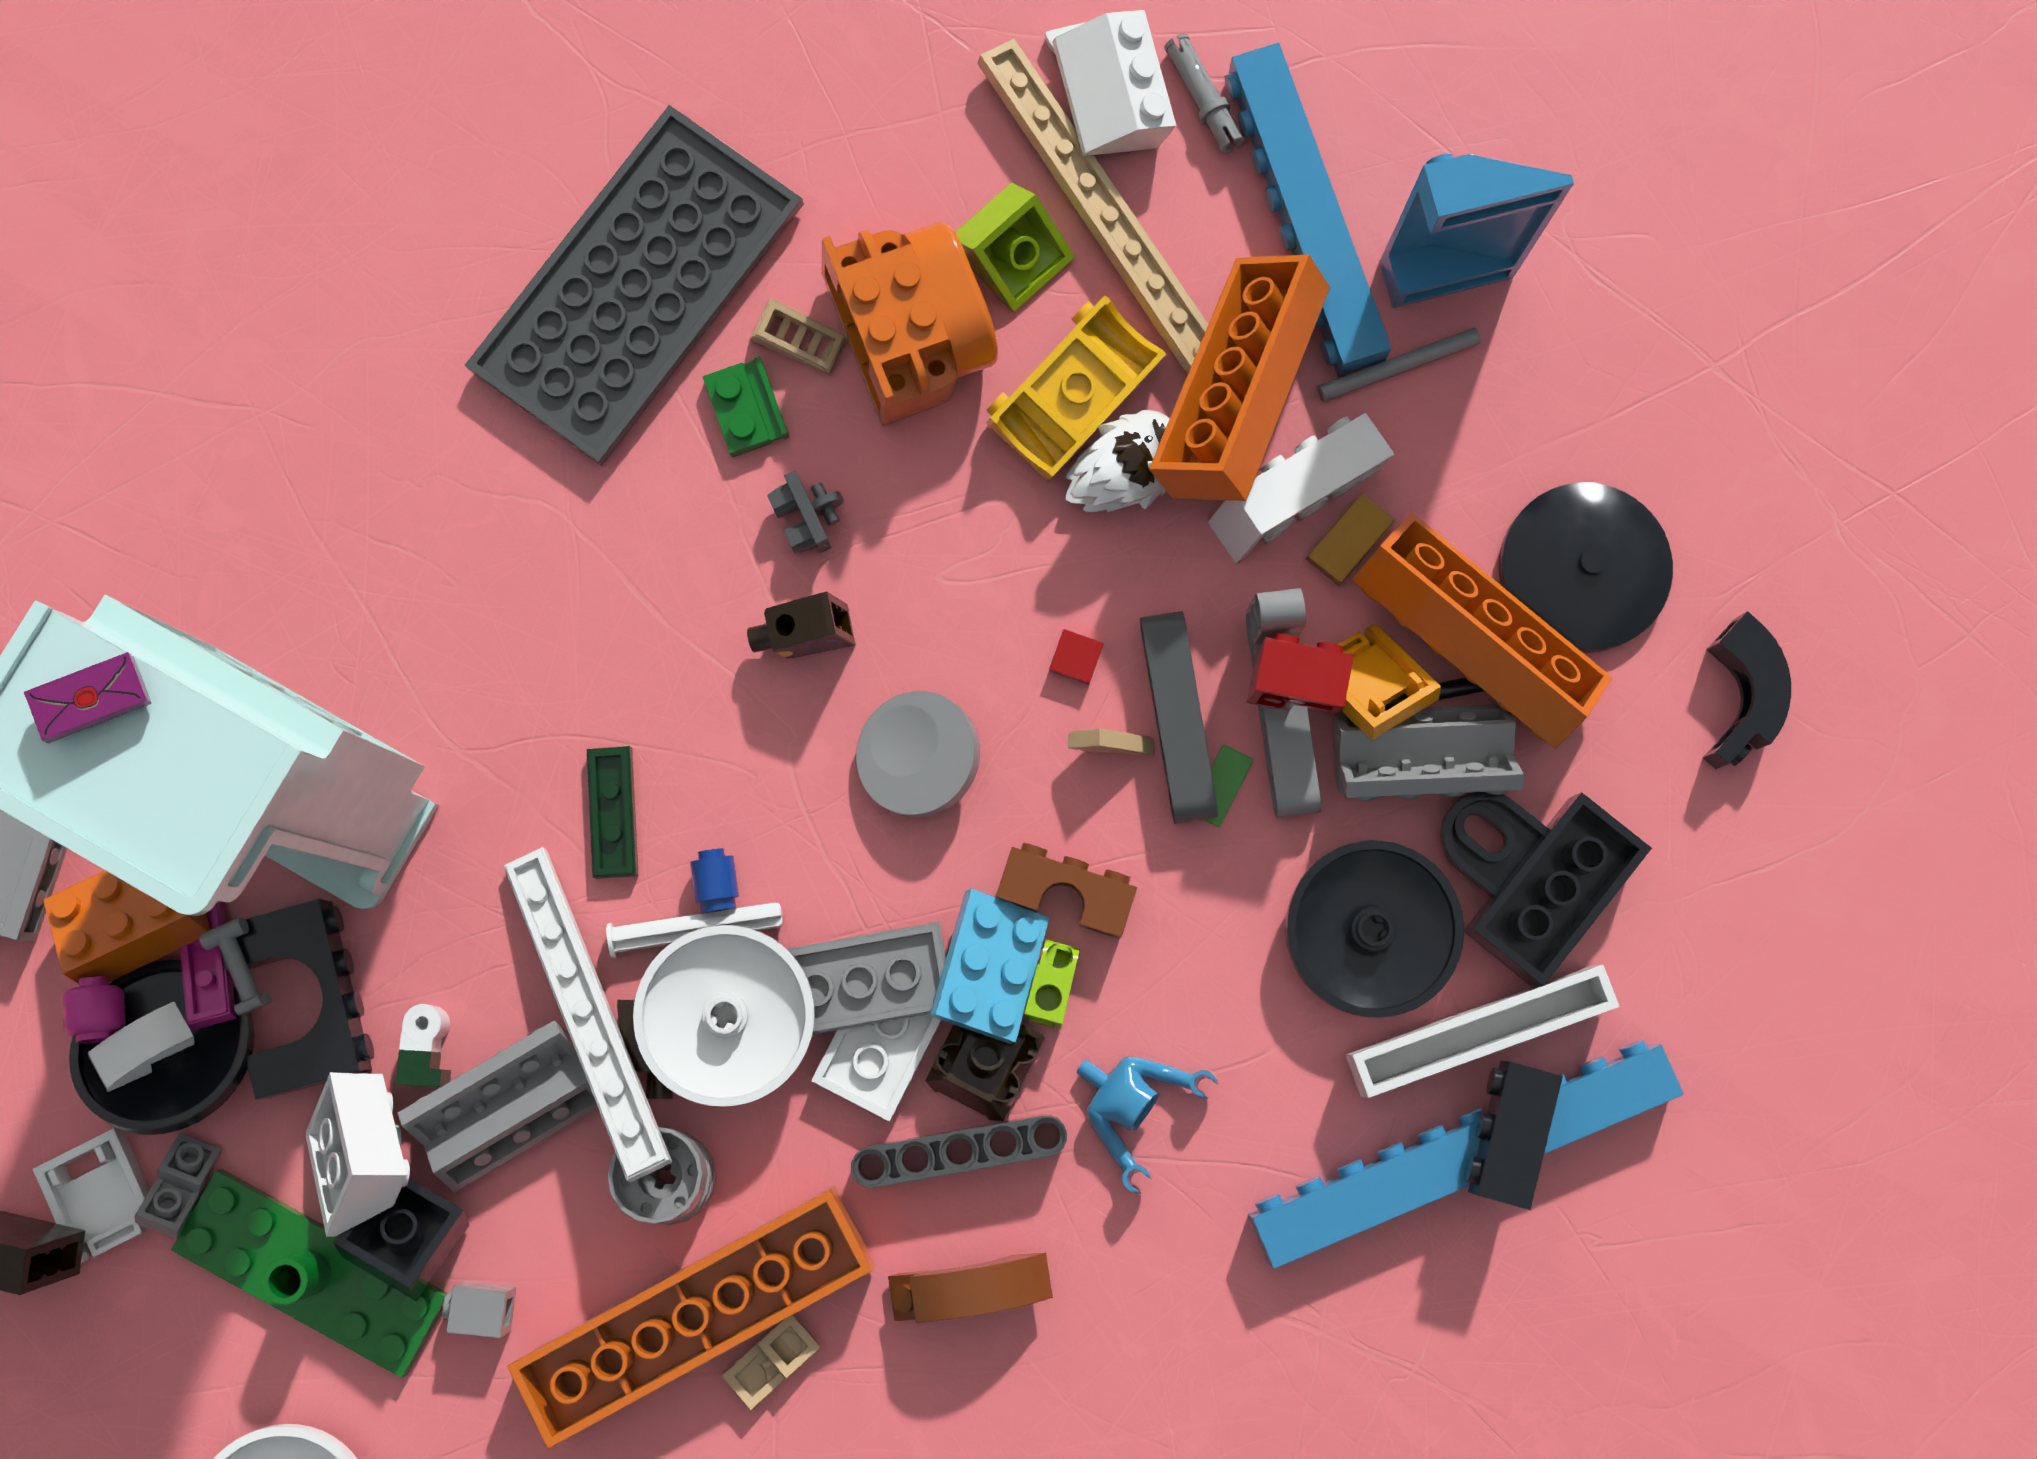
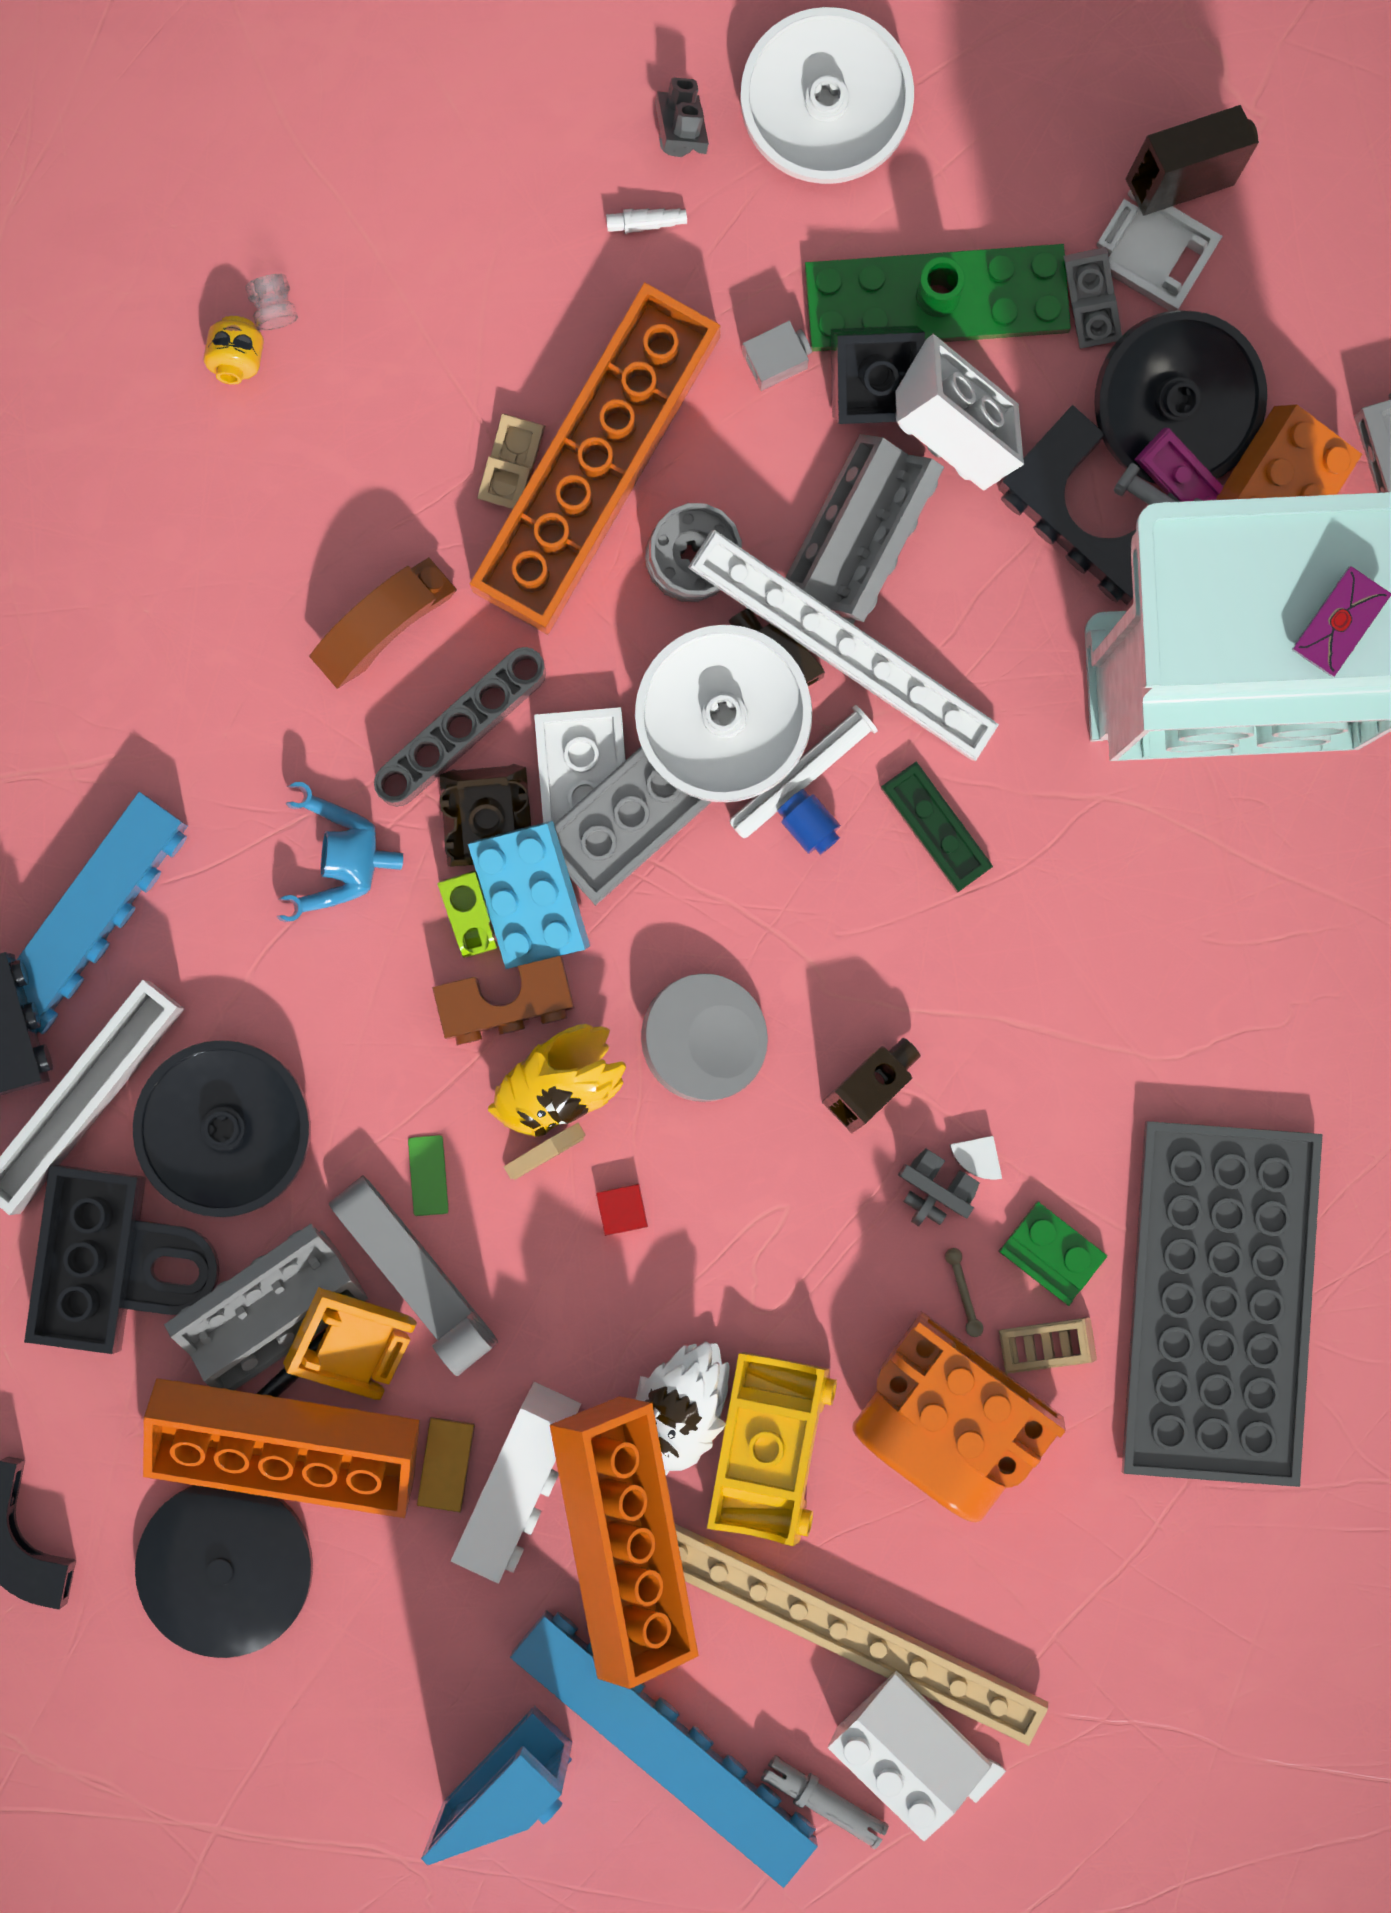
camera: 150 degrees right, 5 degrees up
dark pink head [62,976,126,1044] -> none
white slope [88,1002,194,1092] -> none
leg [395,1004,451,1087] -> none
lime slope [955,182,1075,312] -> none
dark grey beam [1140,611,1218,824] -> none
red brick [1247,633,1354,714] -> none
light grey bar [1318,328,1481,401] -> none
none -> yellow head [488,1024,626,1137]
none -> dark tan hinge [945,1248,984,1337]
none -> white tile [949,1136,1002,1180]

